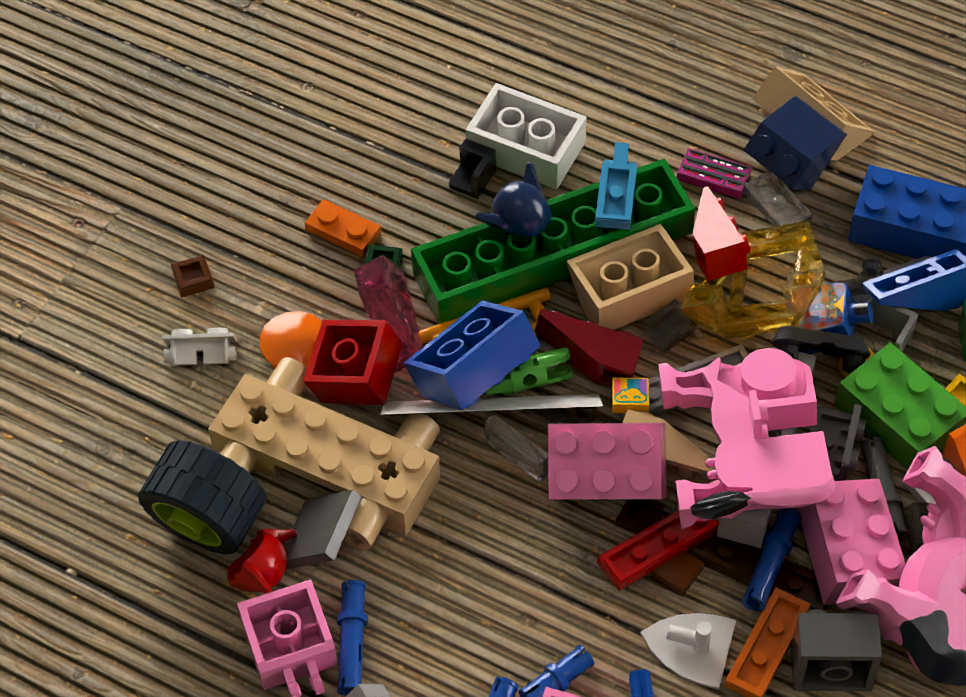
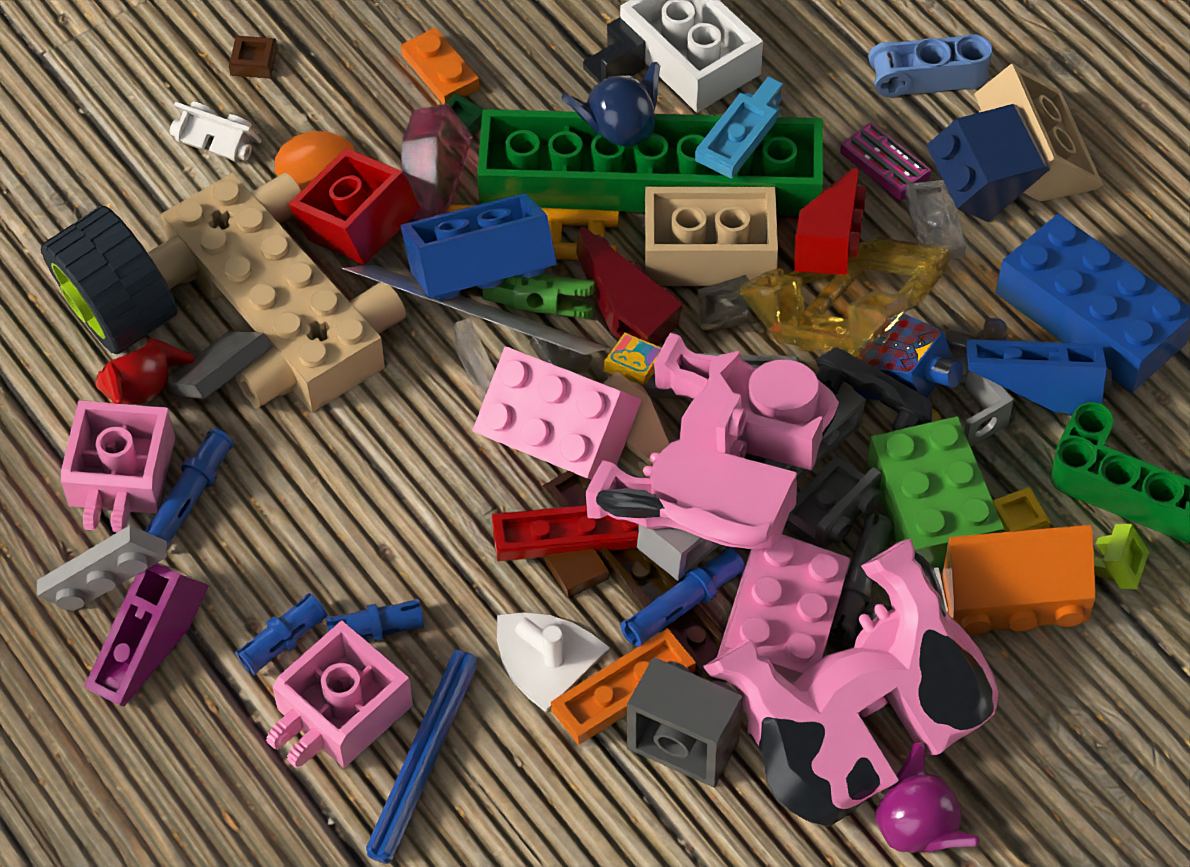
camera: 25 degrees right, 0 degrees up
none -> medium blue piece [868,34,992,97]

